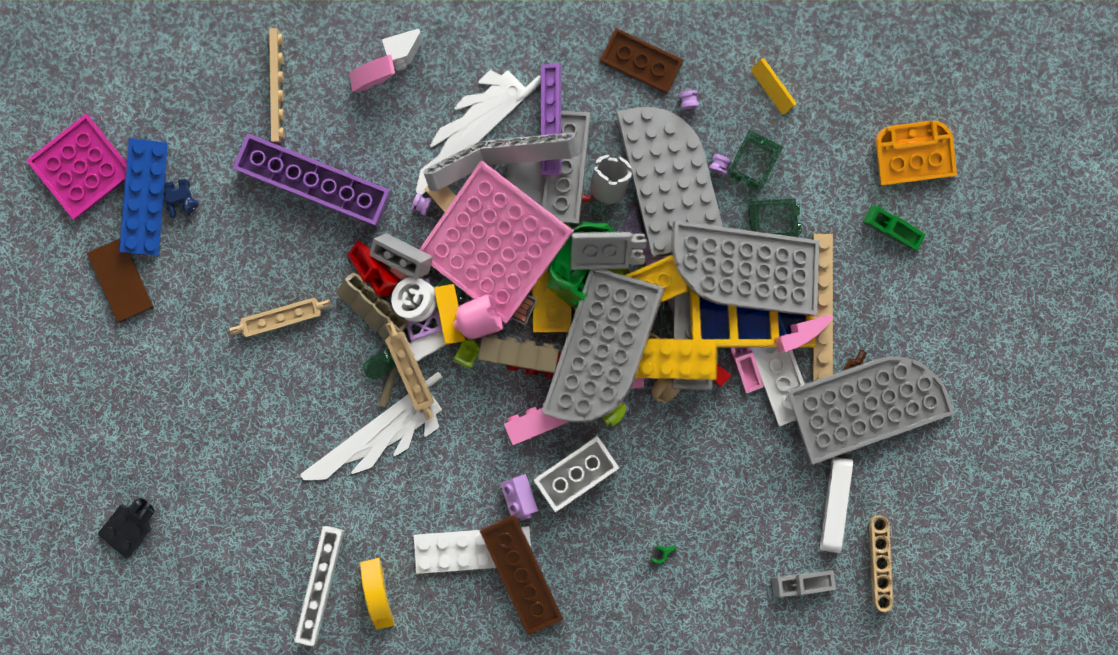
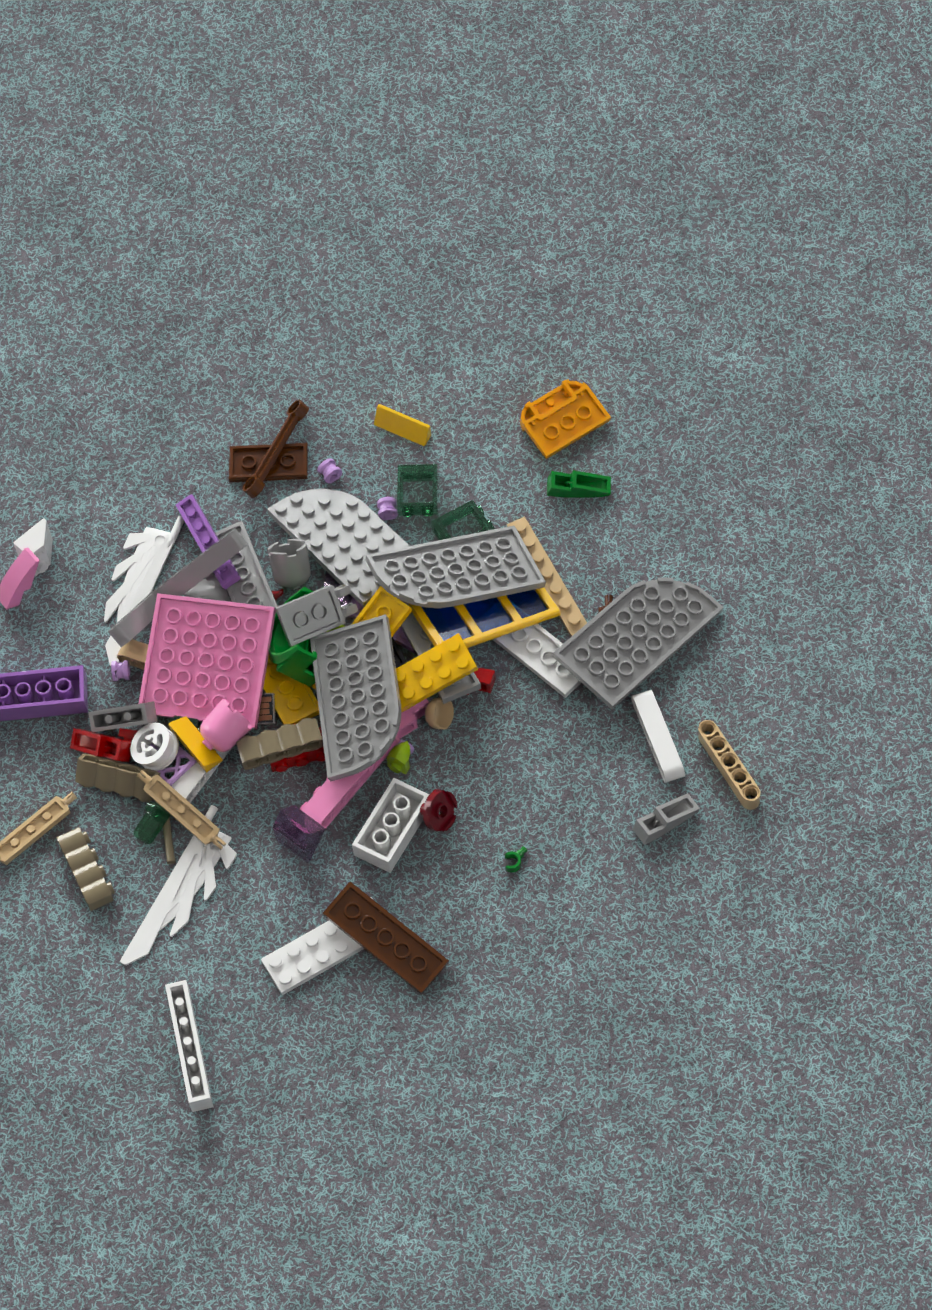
camera: 20 degrees left, 25 degrees down
yellow arch [360,558,395,630] -> none
lime plate [453,339,480,369] -> none
lavender brick [500,474,538,521] -> none
bright pink slope [725,329,764,393] -> none
bright pink slope [775,315,833,353] -> none
none -> dark tan brick [56,827,115,911]
none -> reddish brown piece [242,399,309,498]
none -> clear purple slope [273,805,326,863]
none -> dark red plate [420,789,457,832]

